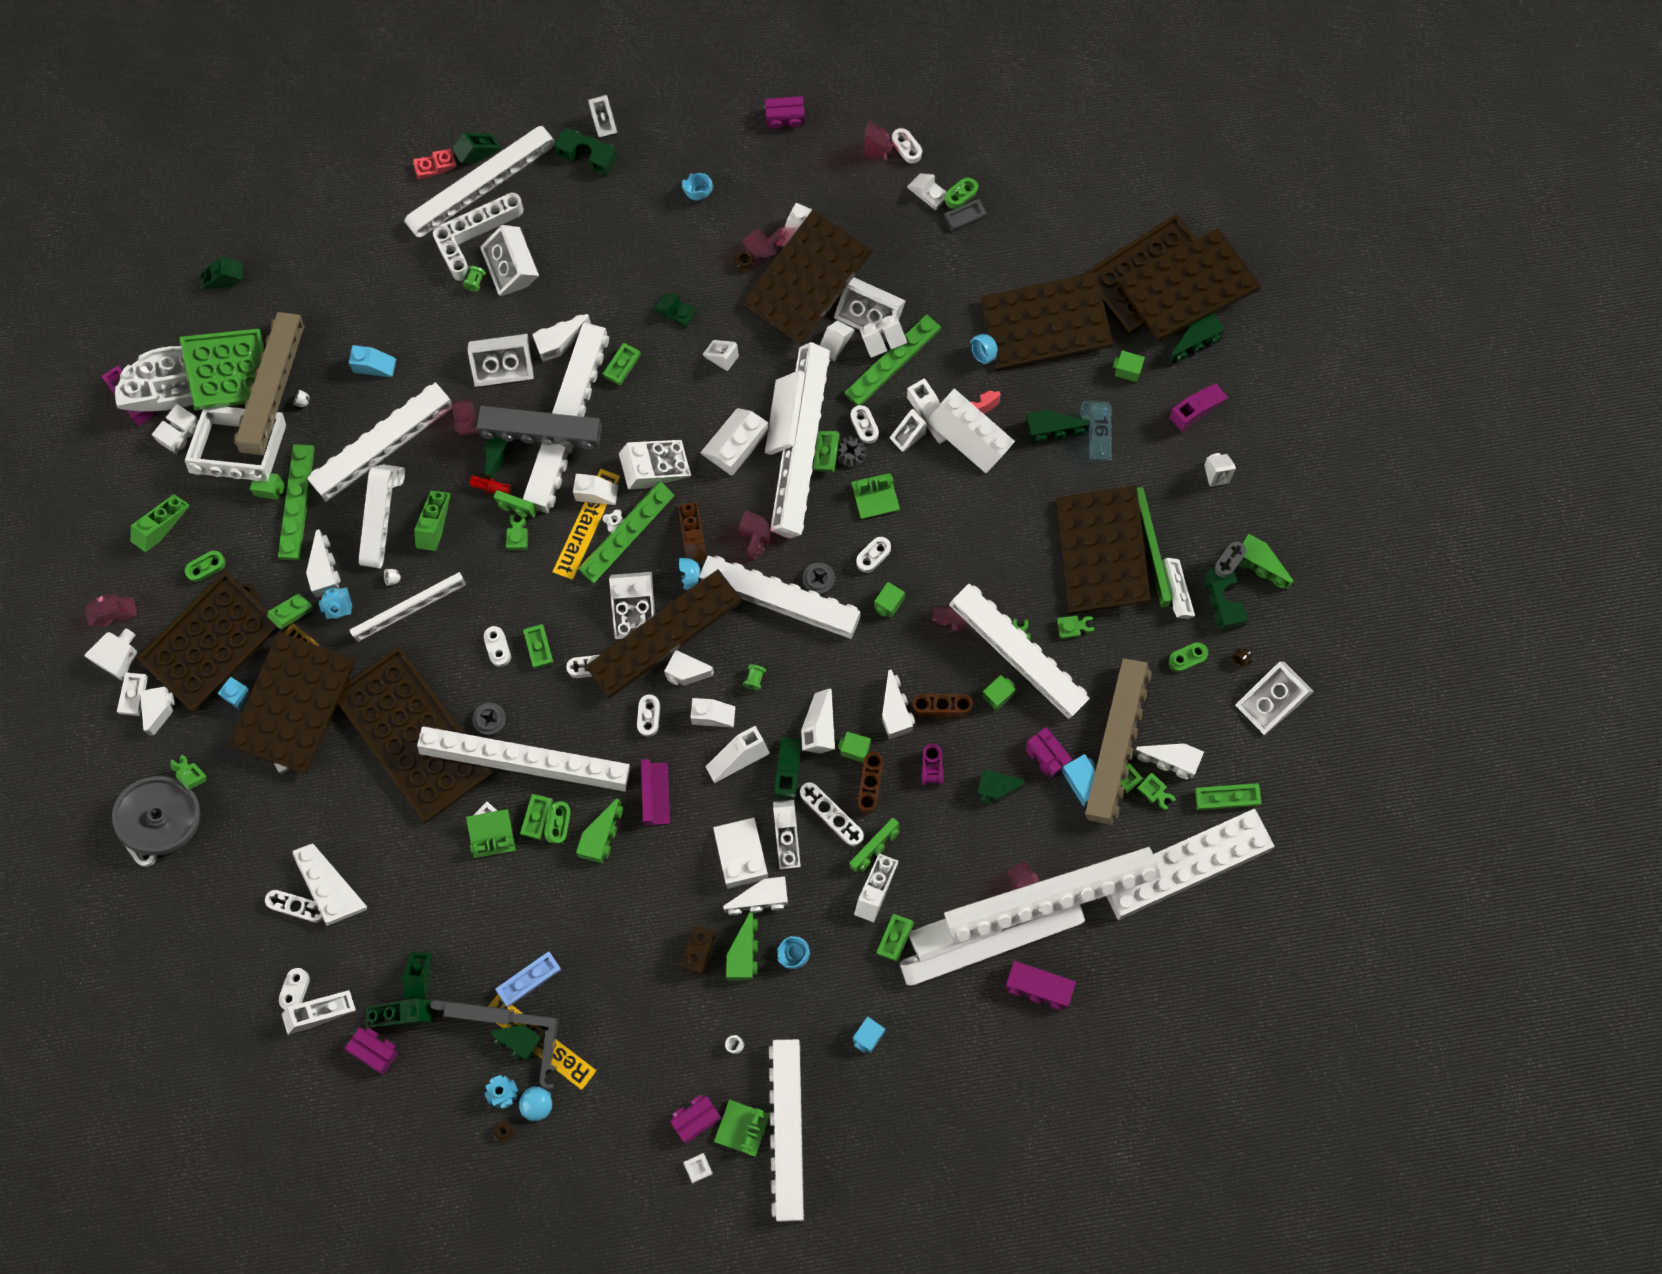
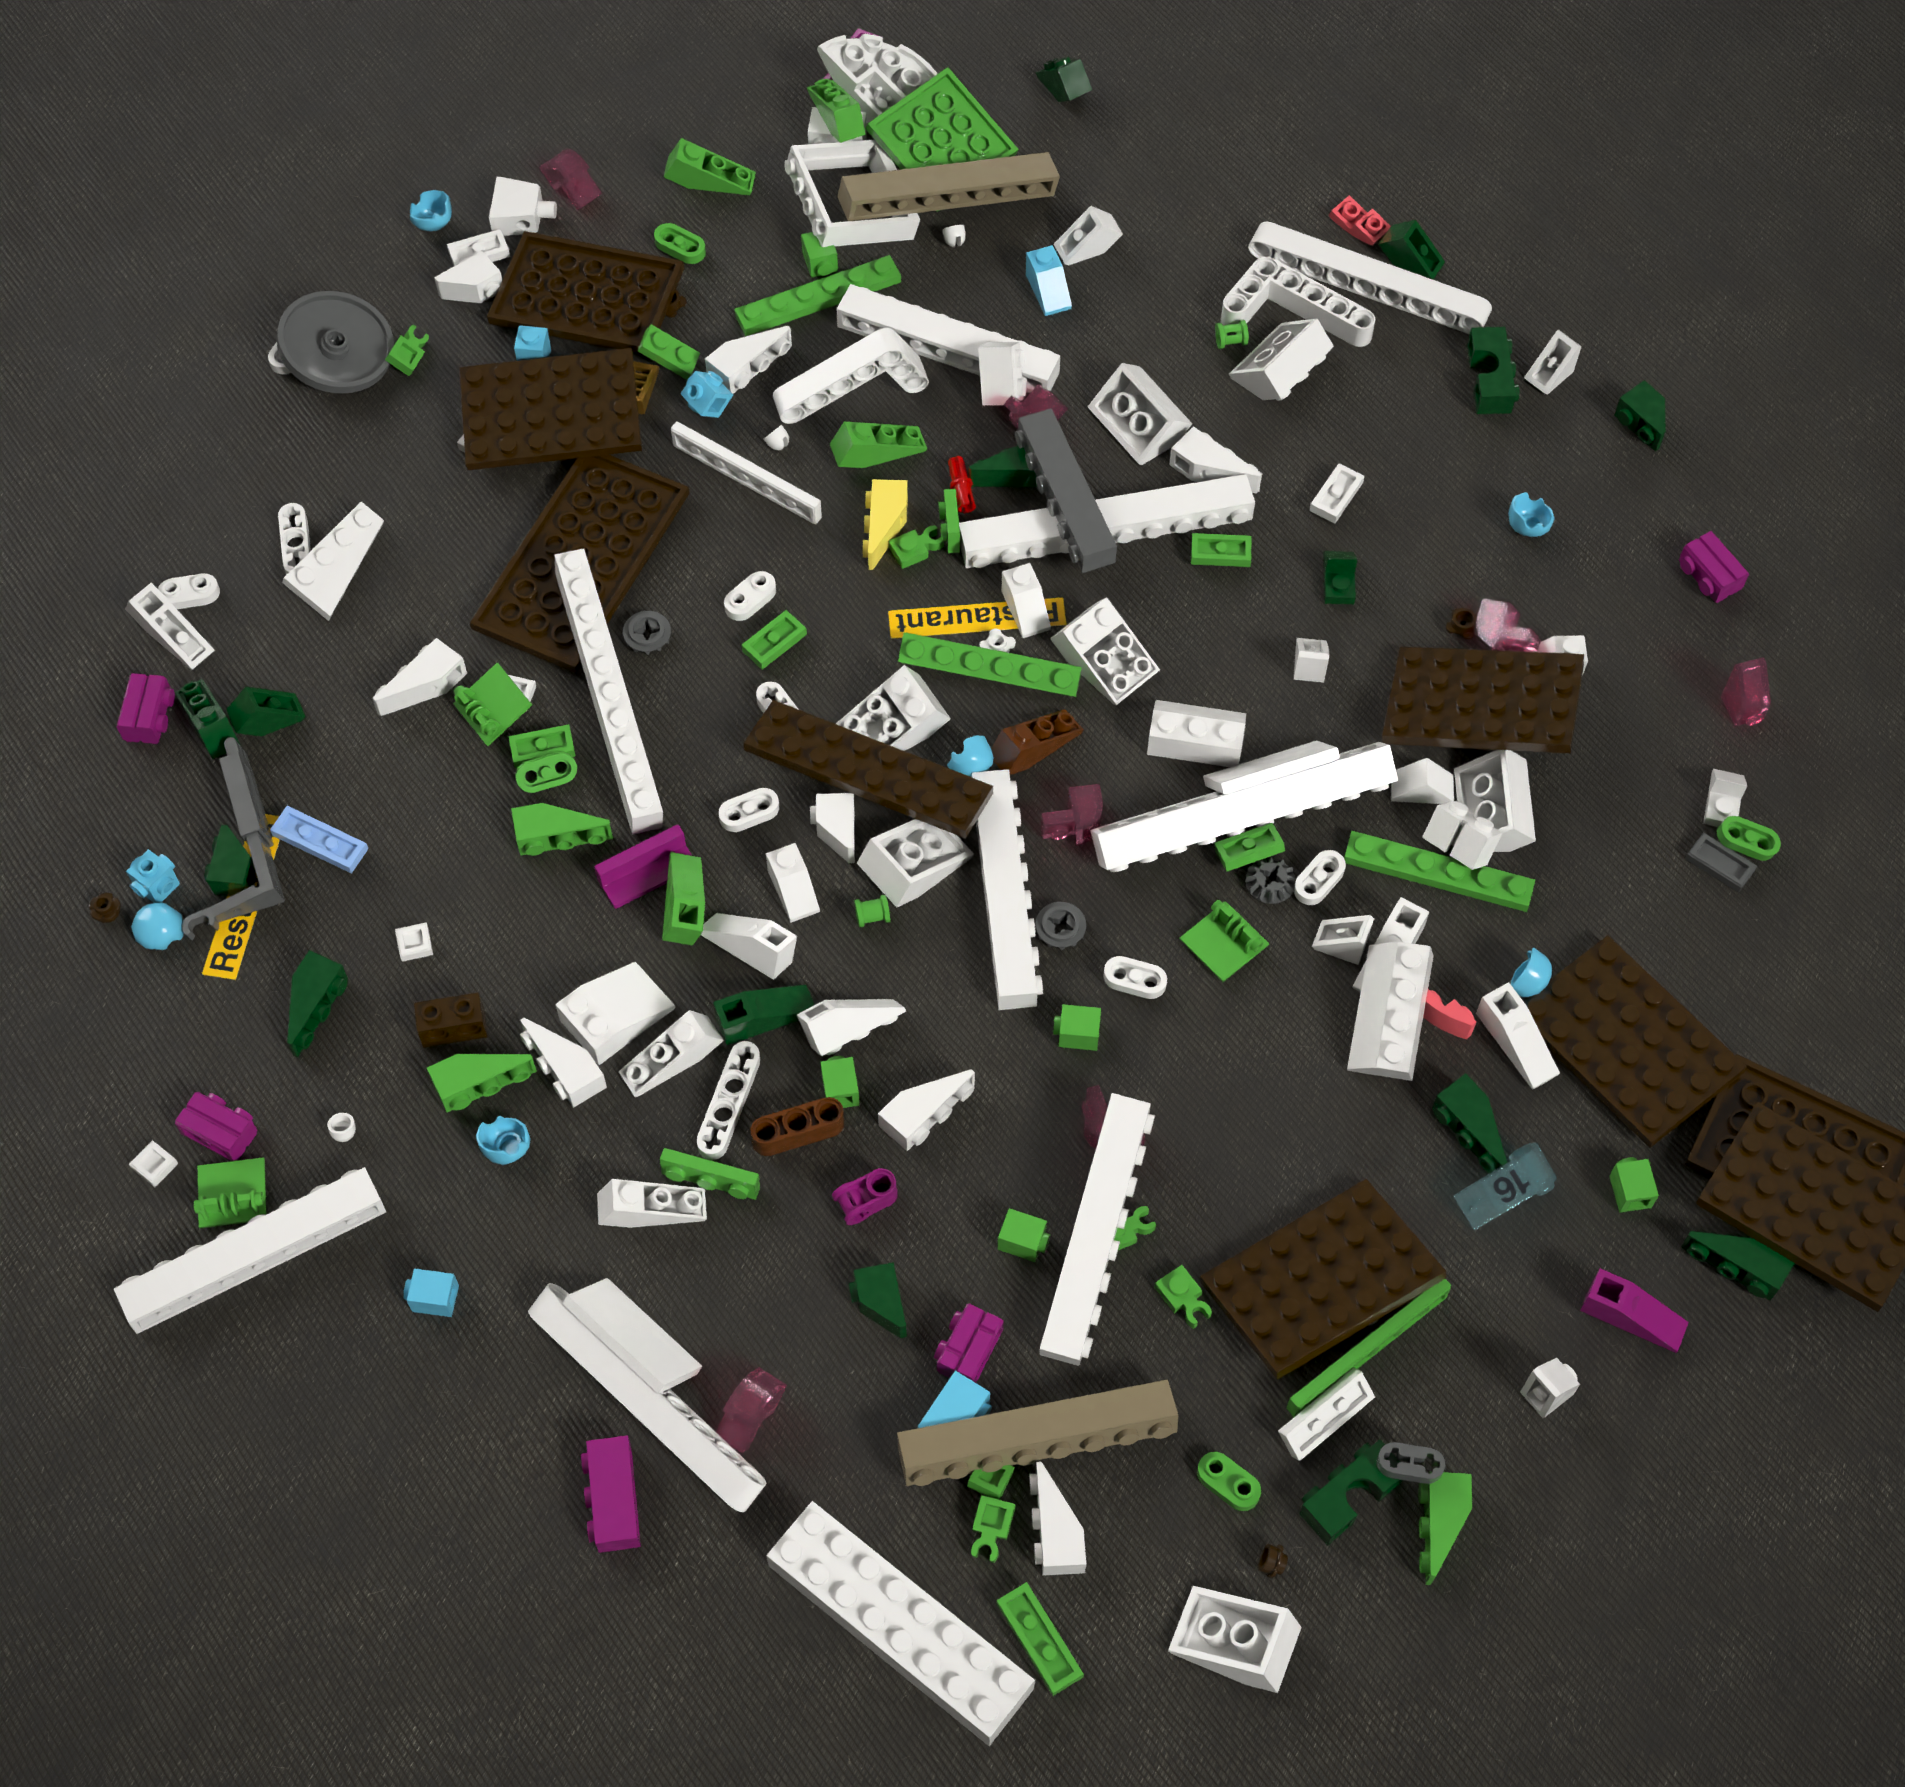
camera: 60 degrees right, 10 degrees down
bright green plate [877,914,914,962] -> none
white plate [892,128,922,163] -> none
reddish brown beam [912,694,973,718] -> none
white brick [944,847,1161,944] -> none
none -> dark green slope [287,950,348,1058]
none -> white slope [372,638,467,716]
none -> white tile [395,922,433,962]
none -> medium azure hair [410,190,452,231]
none -> bright green slope [662,852,705,945]
none -> bright green slope [807,79,866,143]
none -> white slope [857,819,974,908]
none -> light yellow slope [863,479,908,570]
none -> white brick [978,342,1027,405]
none -> white slope [1054,206,1123,265]
none -> white plate [1309,463,1364,523]
none -> white slope [1476,982,1560,1090]
none -> dark green slope [1614,380,1666,451]

